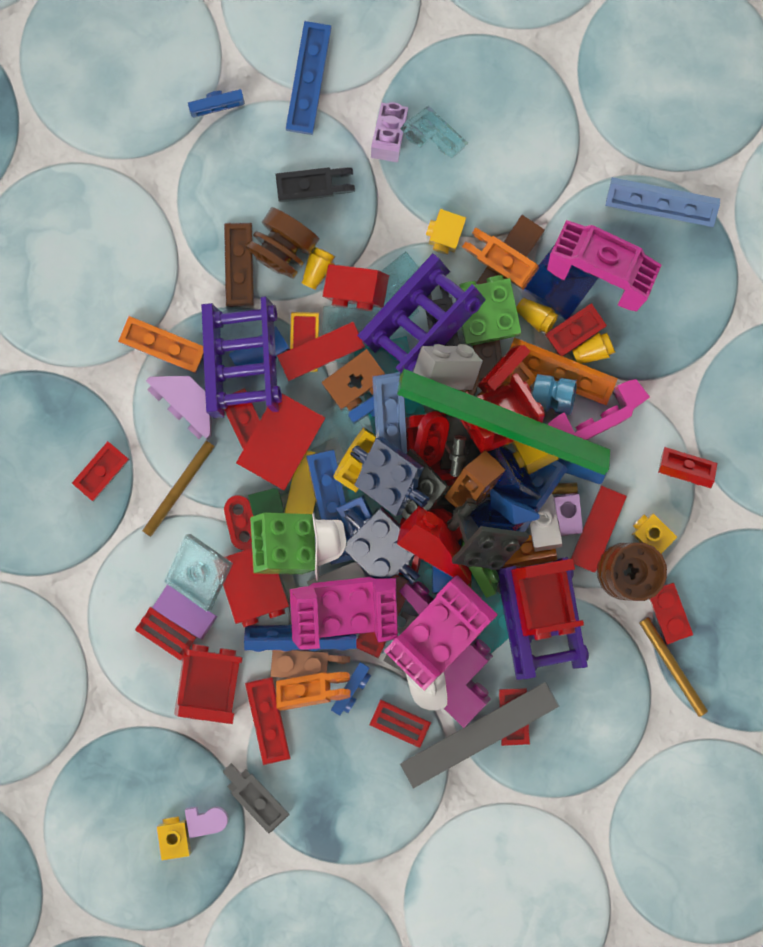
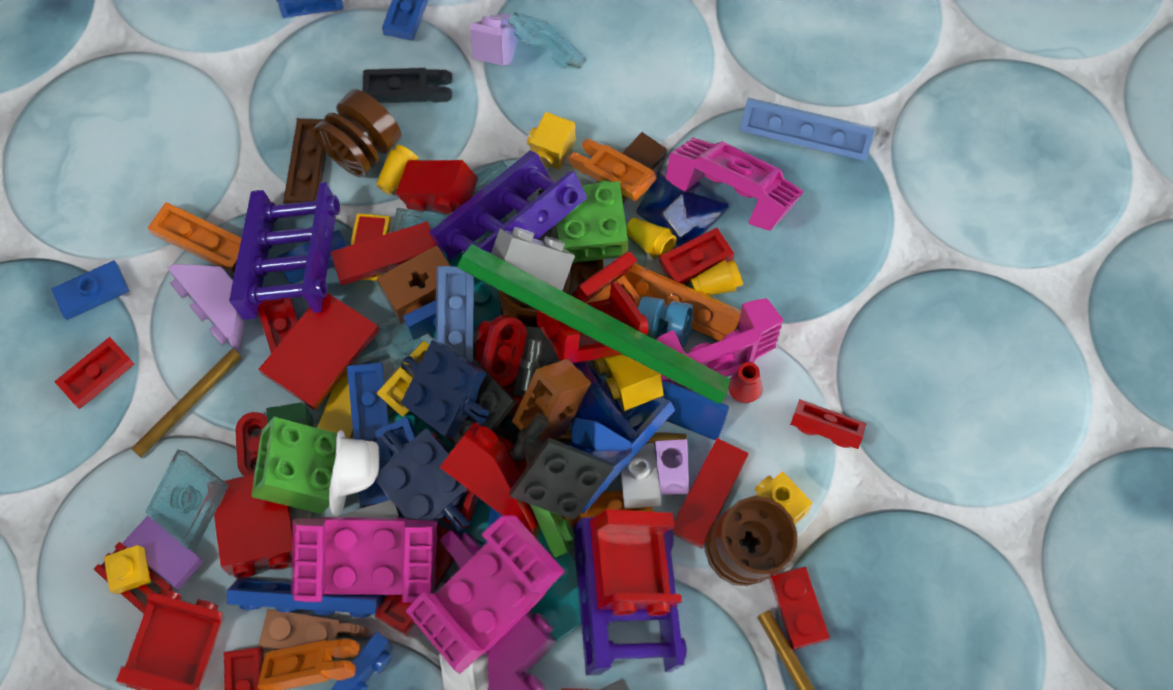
camera: 10 degrees right, 20 degrees down
none -> blue plate [51,260,130,320]
none -> yellow plate [104,545,151,594]
none -> red cone [728,362,763,403]

